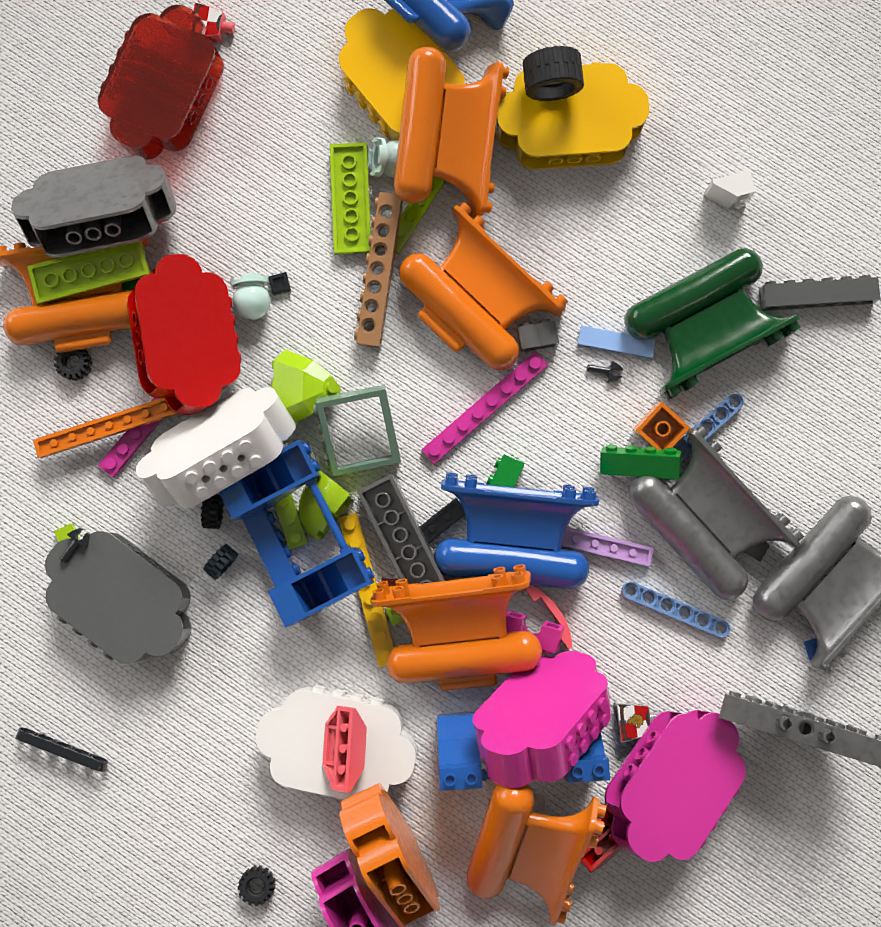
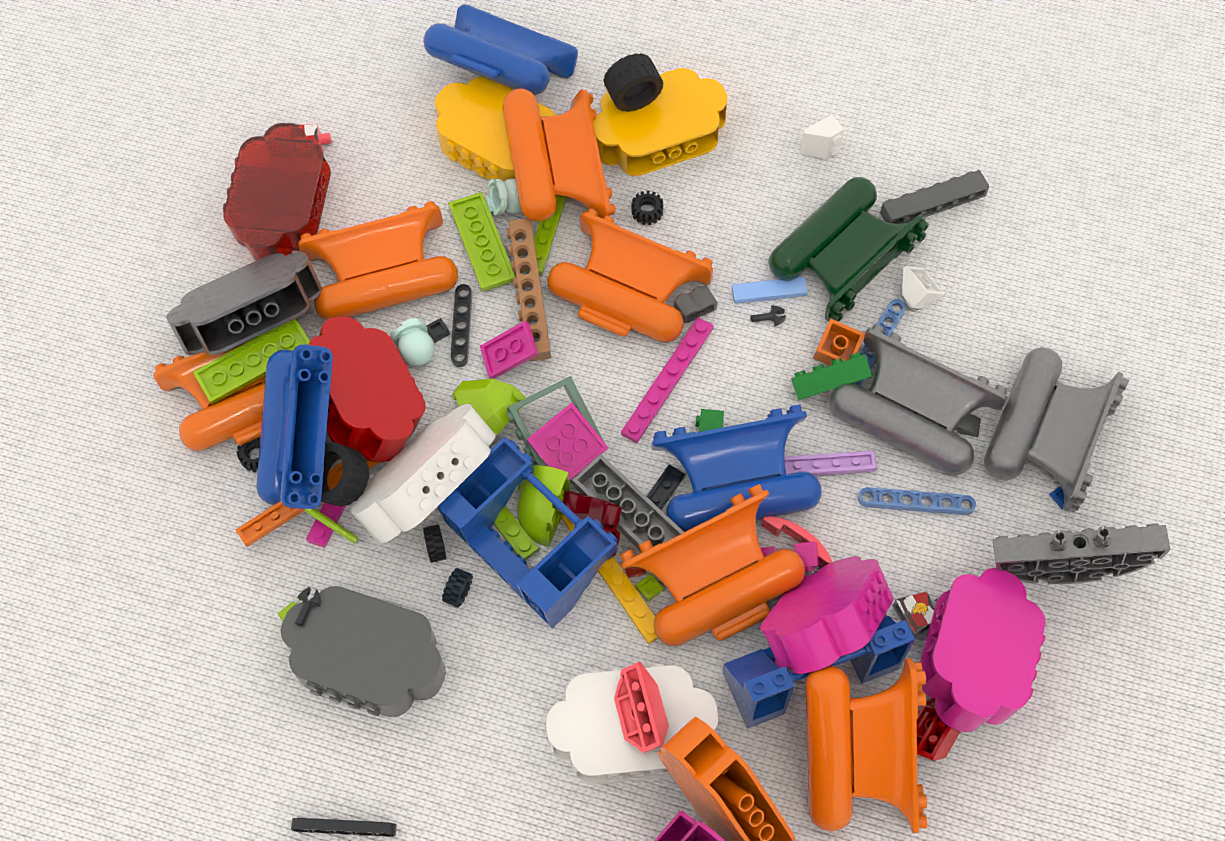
camera: 20 degrees left, 20 degrees down
none -> blue piece [256,344,333,509]
none -> orange piece [298,201,458,320]
none -> lime bar [304,509,359,544]
none -> black tyre [321,442,369,507]
none -> black beam [450,284,472,367]
none -> dark pink plate [480,321,538,379]
none -> dark pink plate [526,403,609,481]
none -> dark red panel [563,491,622,560]
none -> black tyre [631,191,664,225]
none -> white slope [902,266,945,309]

